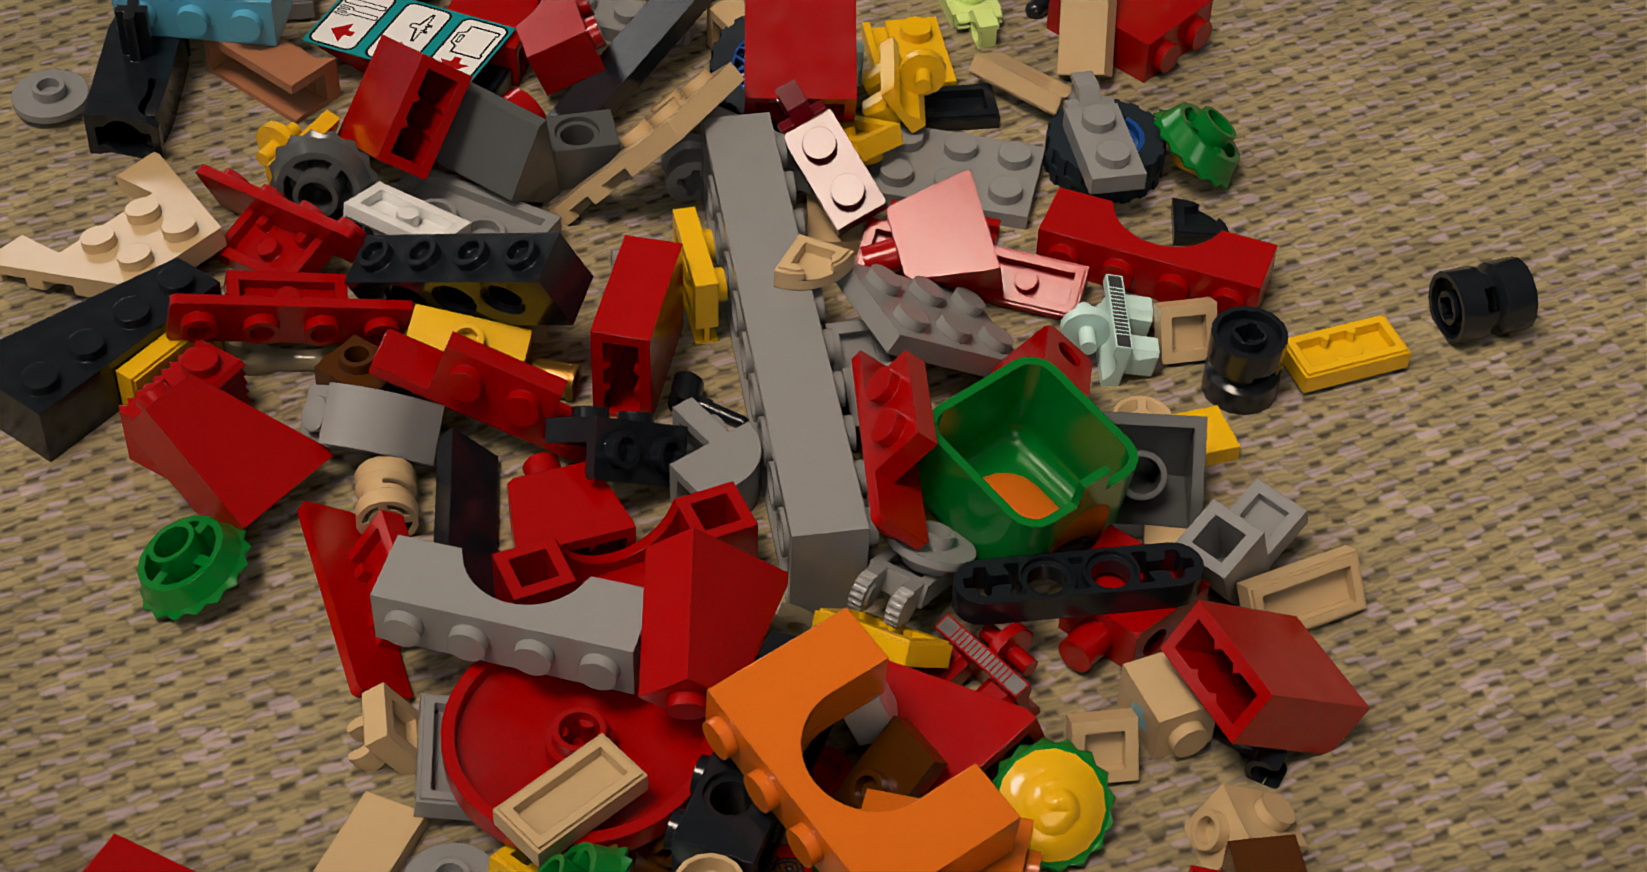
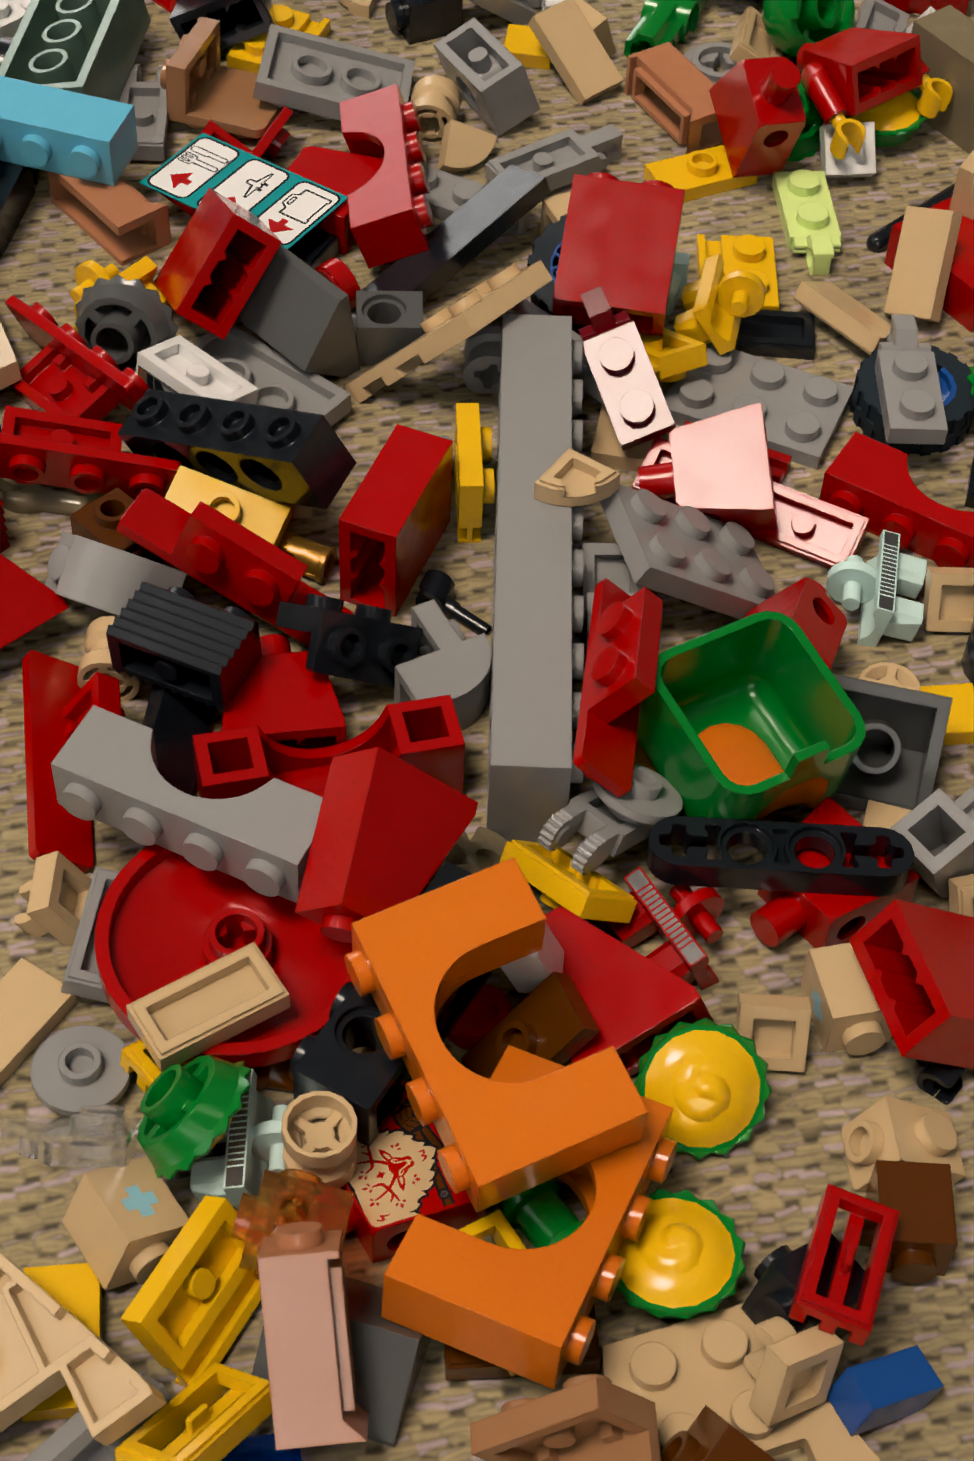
camera: 10 degrees right, 5 degrees up
none -> black brick [106,582,262,712]

